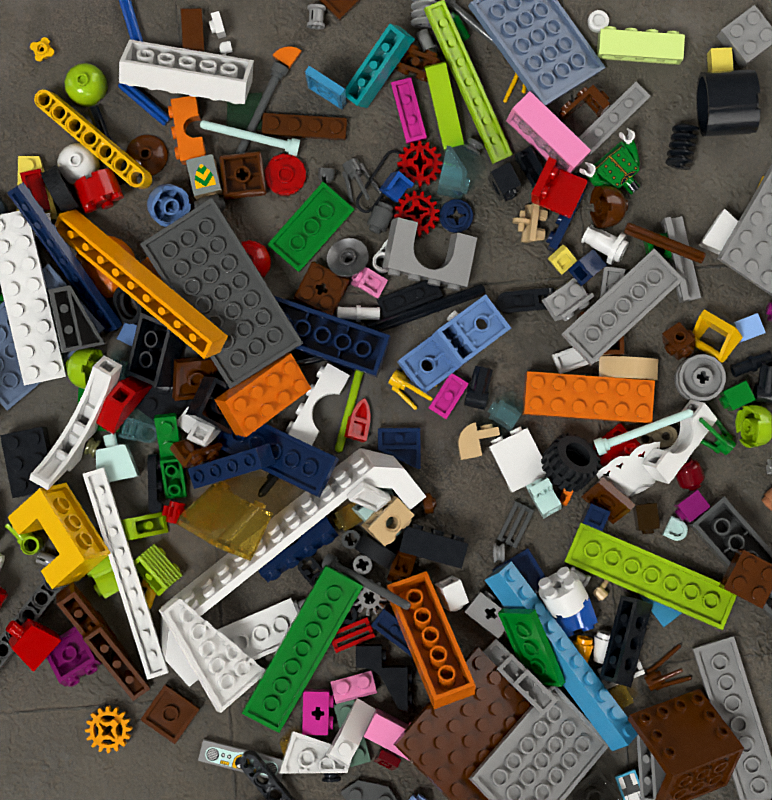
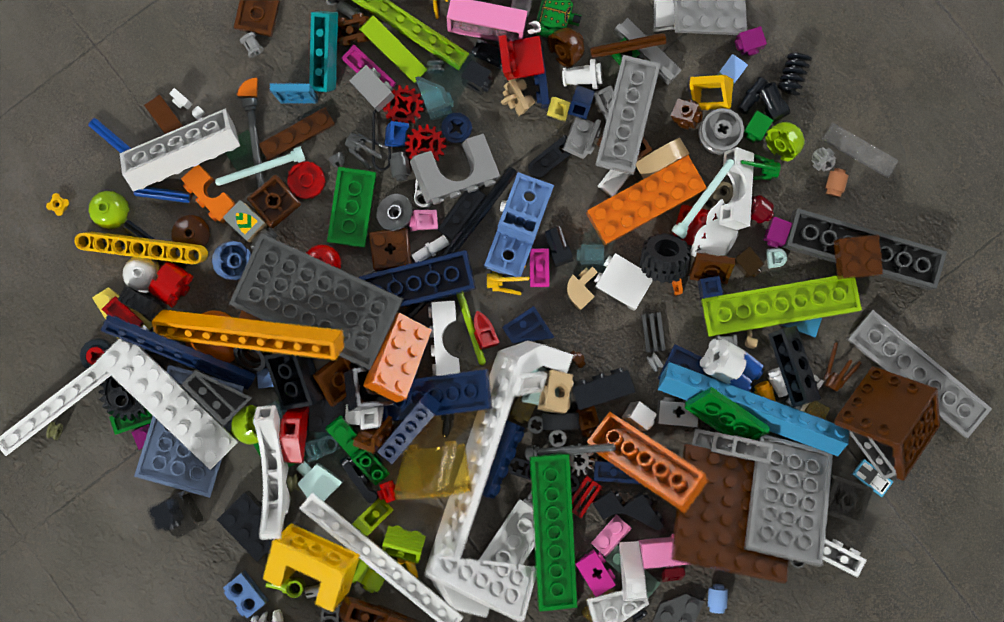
camera: 30 degrees left, 0 degrees up
light aqua brick [526,477,562,519] -> none
none -> light grey brick [349,65,395,112]

